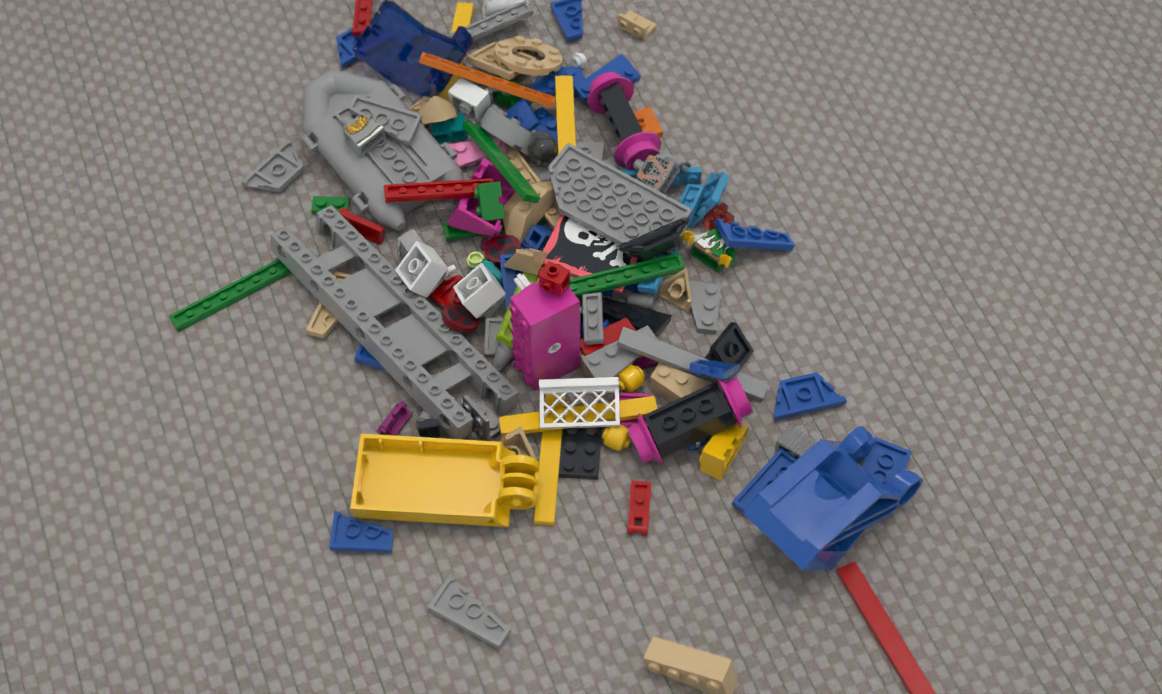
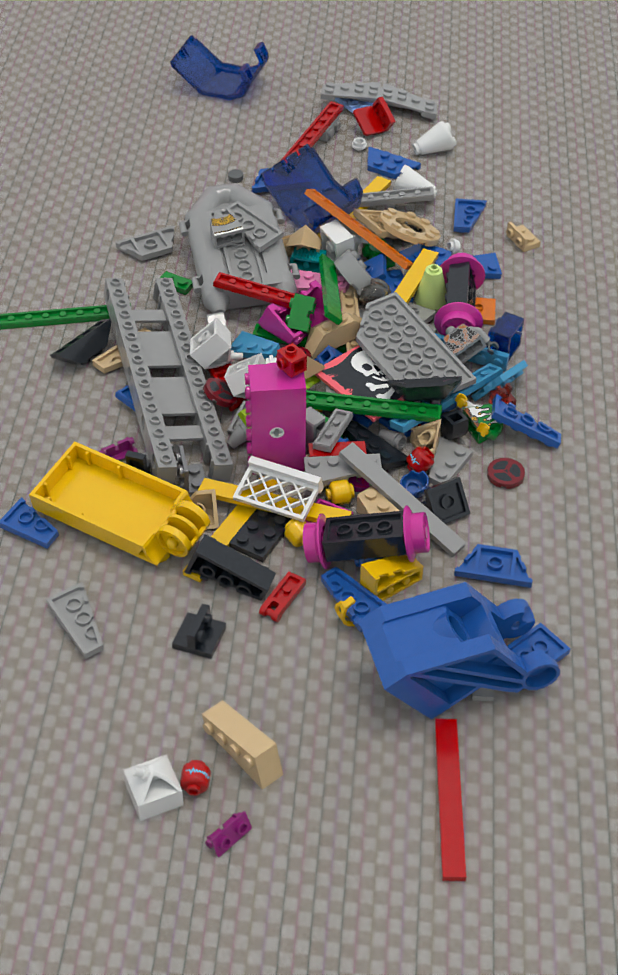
camera: 25 degrees right, 10 degrees down
red plate [338,208,384,245] -> none
blue wing [689,359,740,380] -> none
none -> black wedge [50,319,112,365]
none -> black bracket [172,603,226,659]
none -> black wedge [184,534,276,601]
none -> dark grey tile [228,169,243,183]
none -> dark azure wing [231,331,281,359]
none -> blue wing [321,567,386,633]
none -> yellow helmet [334,596,355,627]
none -> blue hair [400,470,429,499]
none -> red head [406,446,434,473]
none -> yellowish green cone [414,264,447,311]
none -> black brick [440,409,469,441]
none -> clear blue piece [486,311,525,360]
none -> dark red tile [487,458,525,489]

